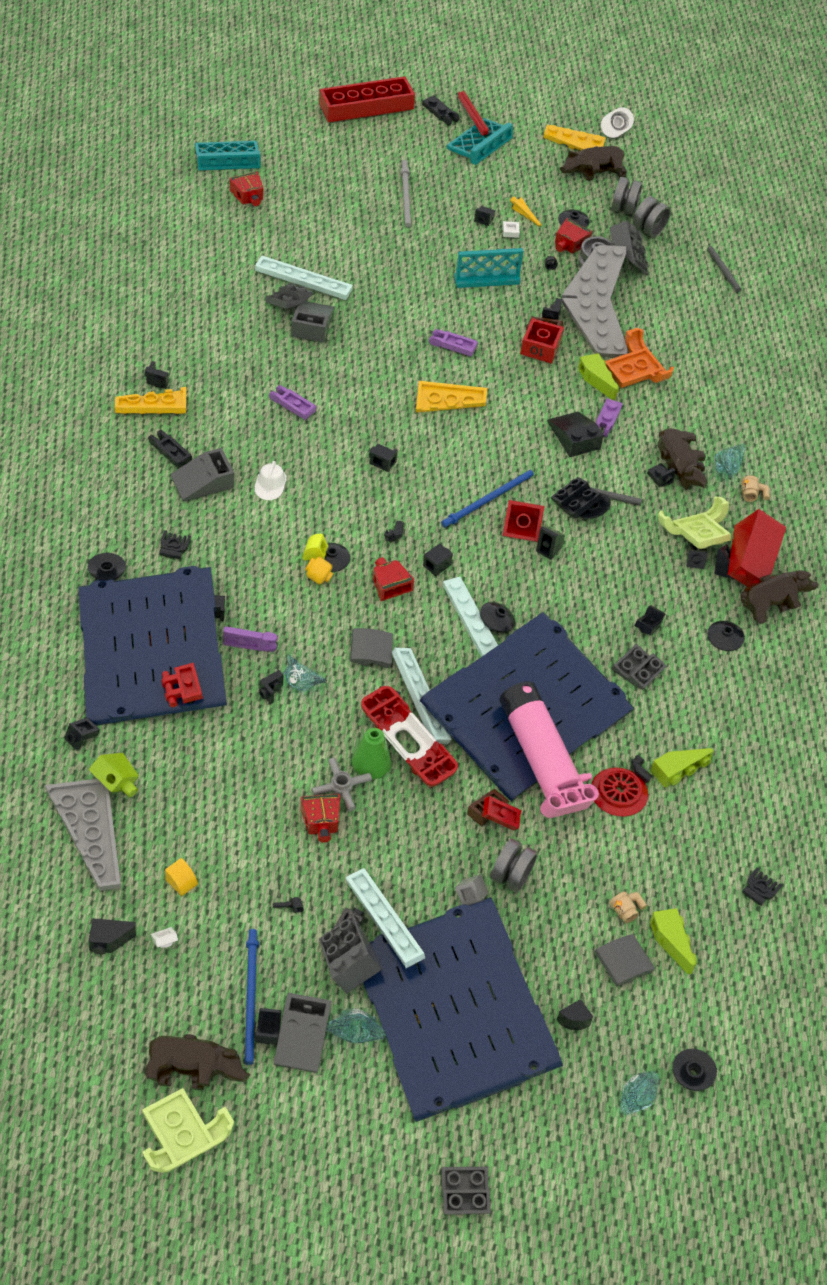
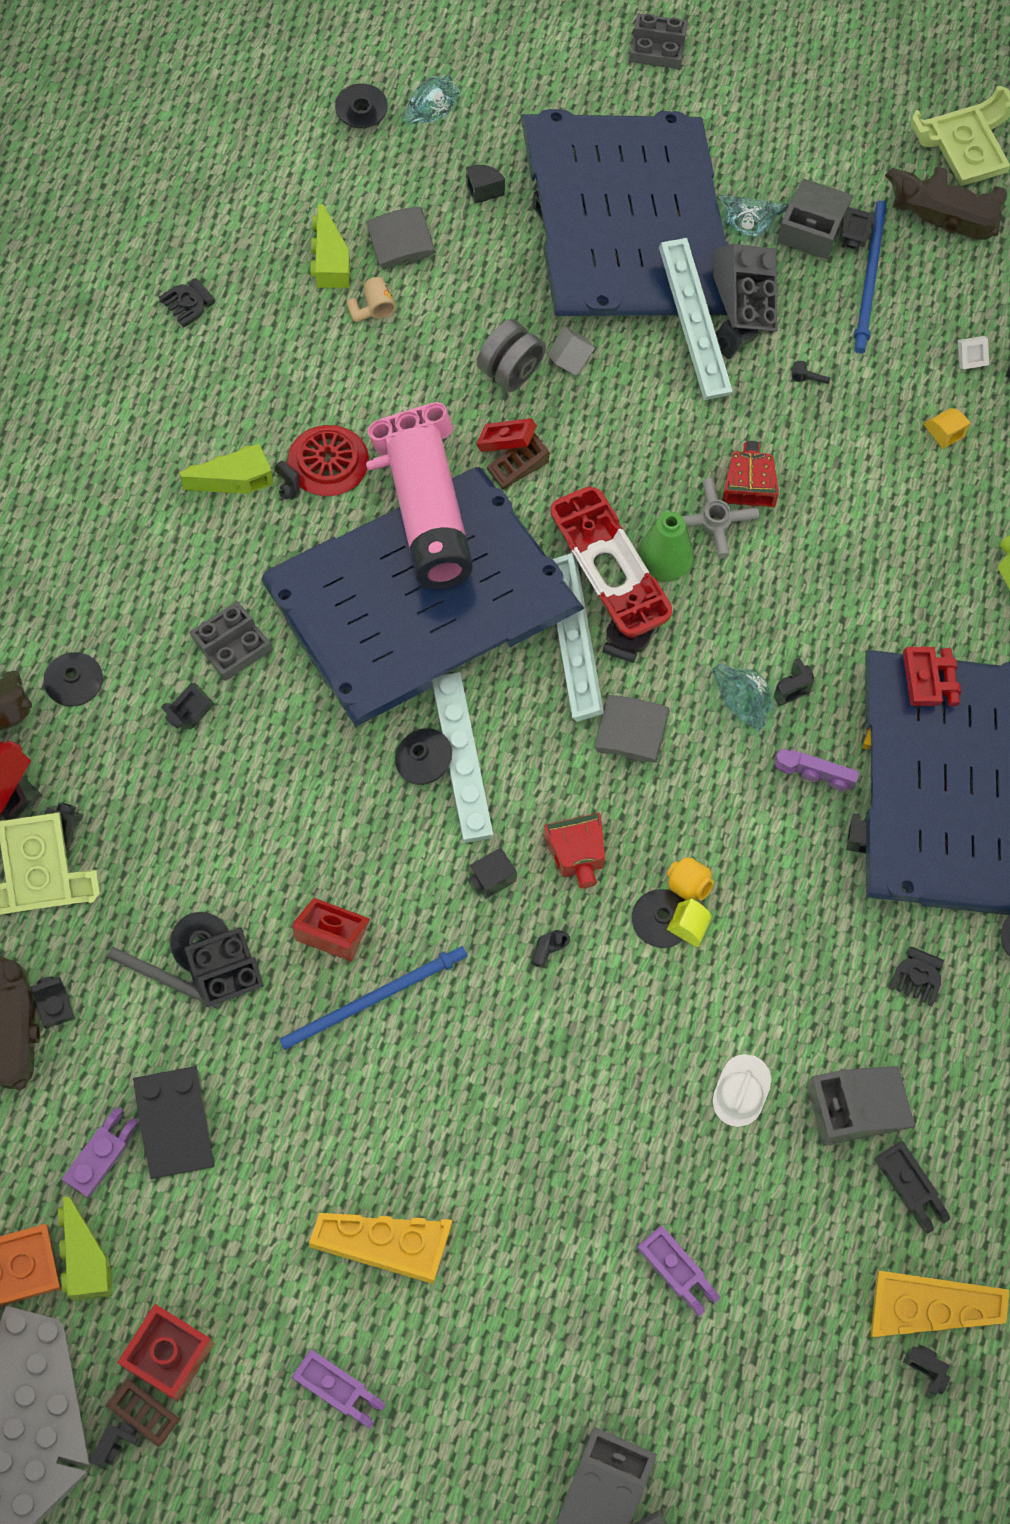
camera: 165 degrees left, 15 degrees up
black brick [369,444,398,472] -> none
black slope [536,526,565,560] -> none

